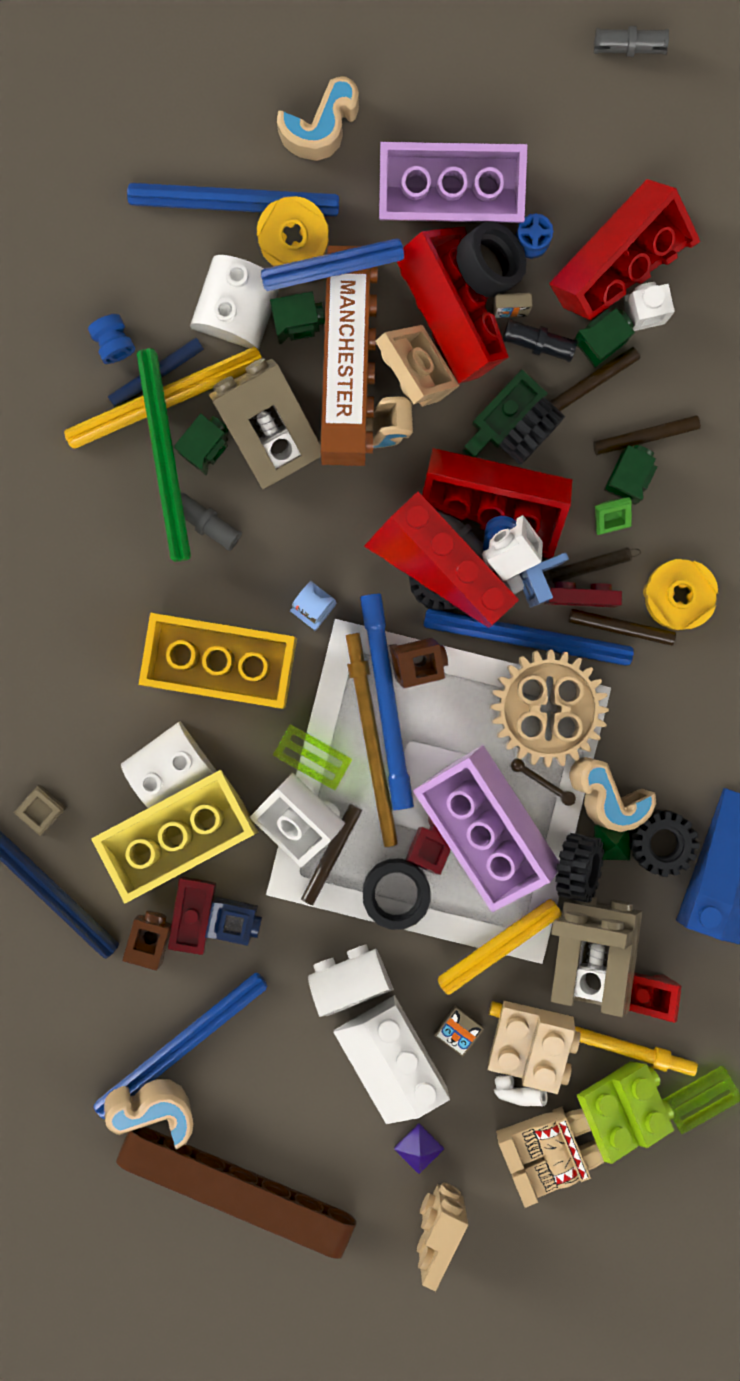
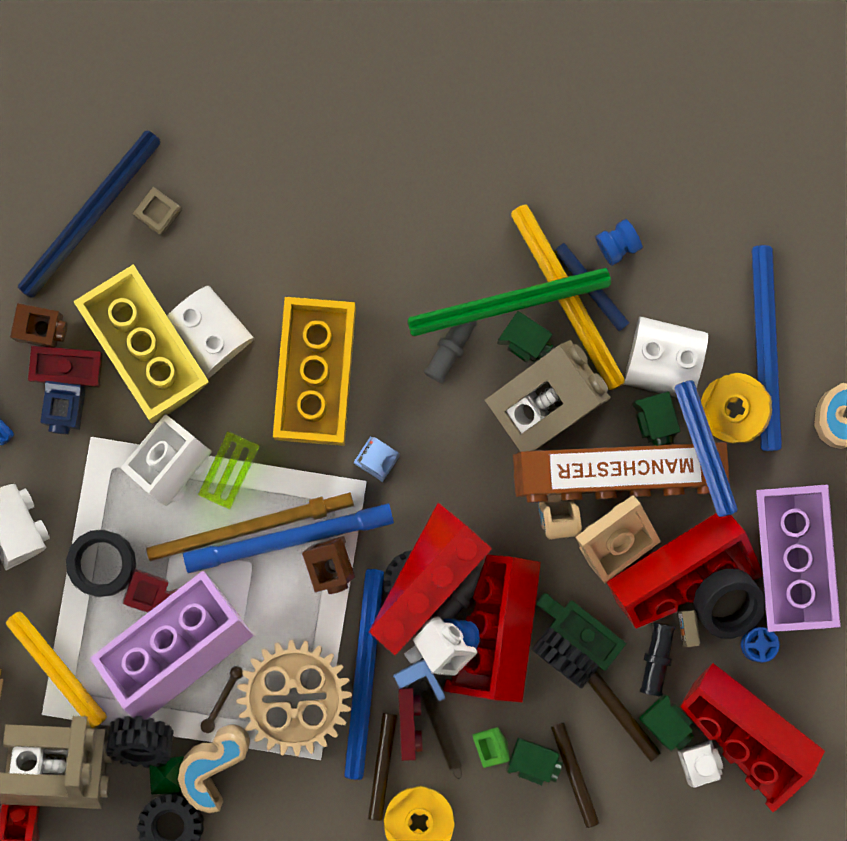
camera: 85 degrees right, 5 degrees down
dark brown bar [301,803,362,906] -> none

